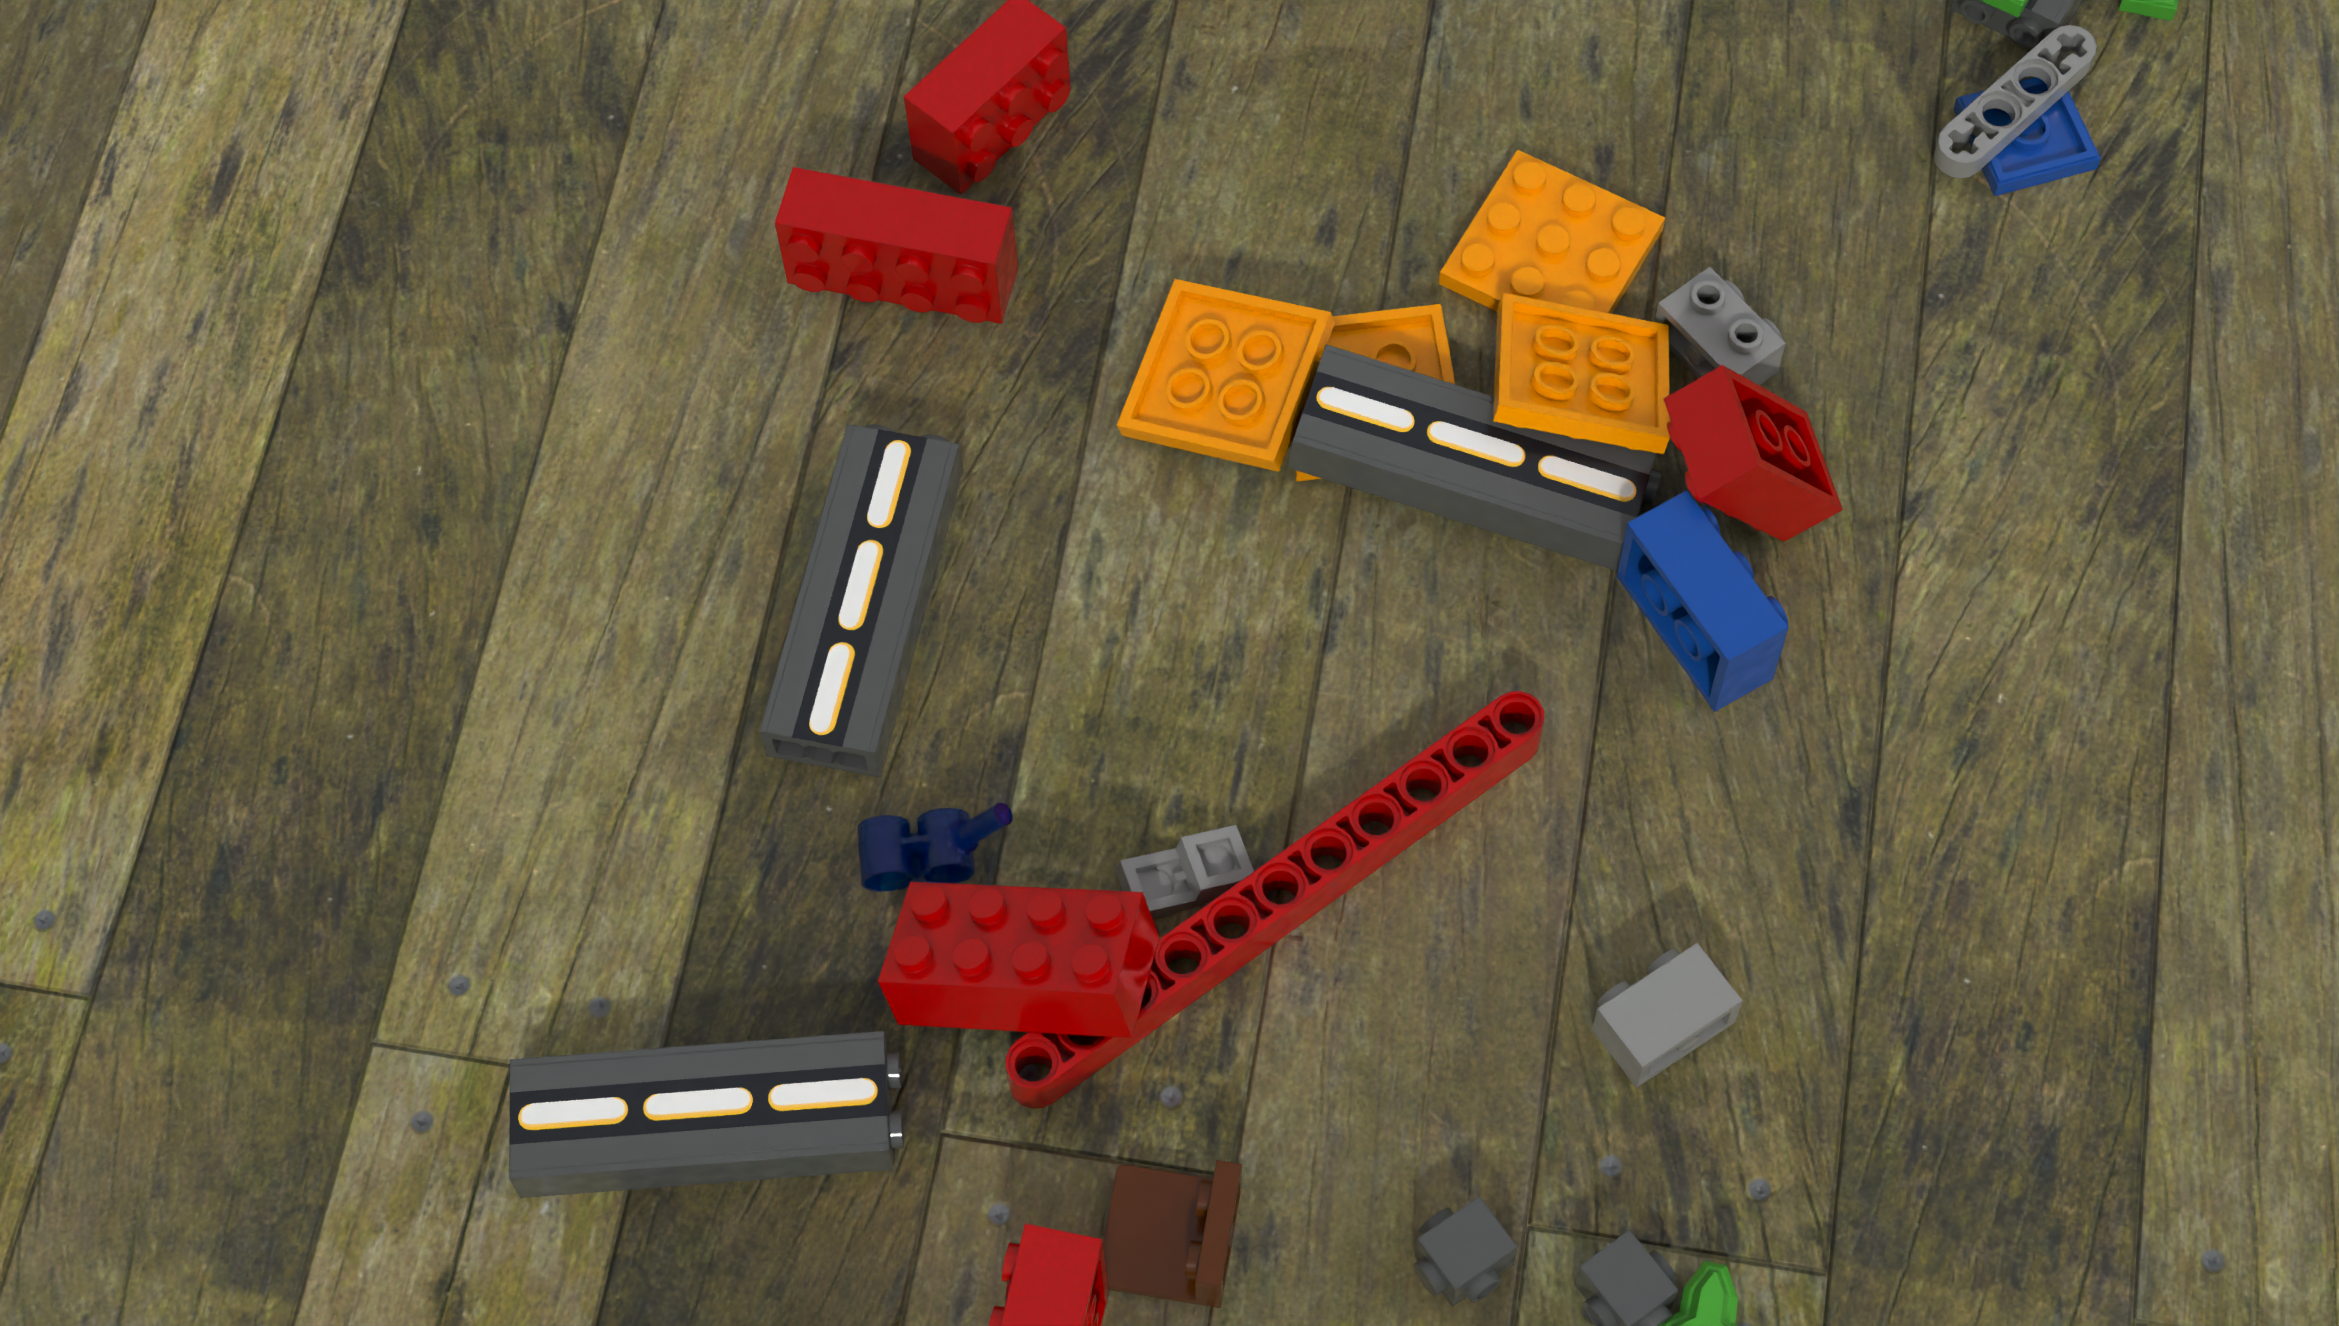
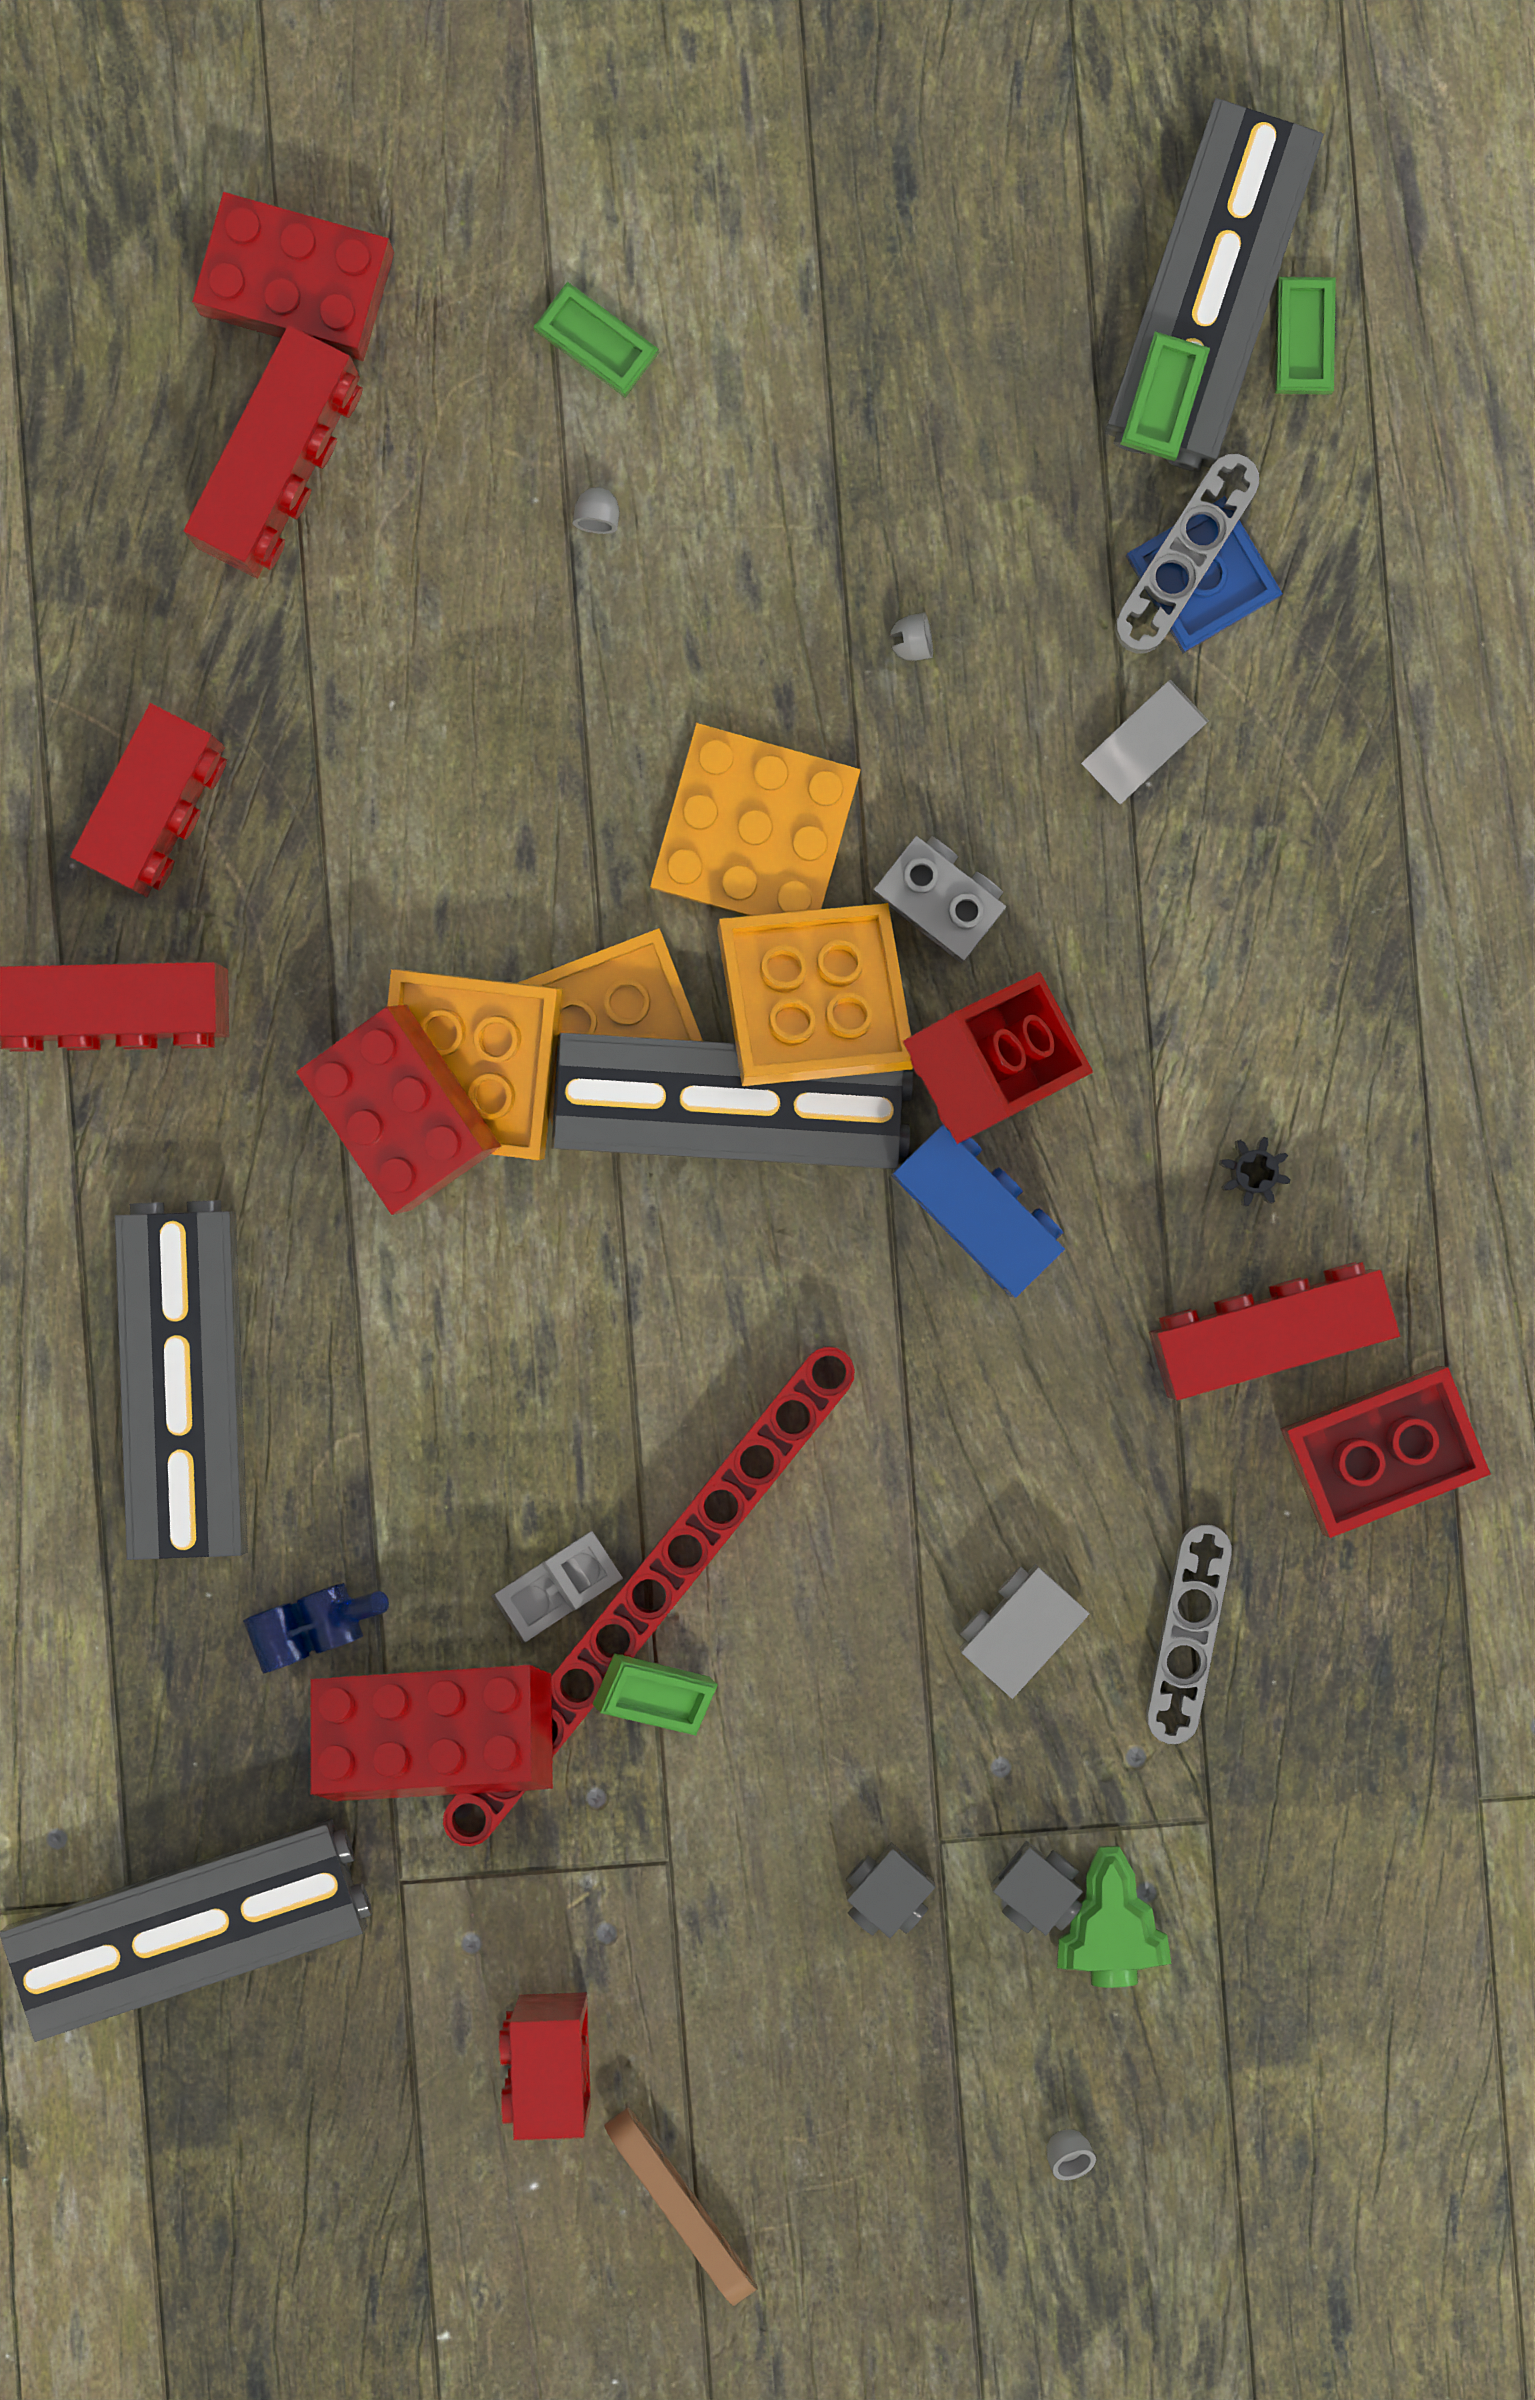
camera: 15 degrees left, 25 degrees up
reddish brown bracket [1103,1160,1242,1308] -> none
none -> red brick [296,1005,502,1215]
none -> bright green tile [593,1653,718,1736]
none -> light grey hinge [890,613,933,661]
none -> light grey slope [1081,680,1209,805]
none -> light grey beam [1146,1524,1232,1744]
none -> red brick [1149,1262,1401,1401]
none -> black gear [1219,1137,1291,1207]
none -> red brick [1280,1366,1491,1538]

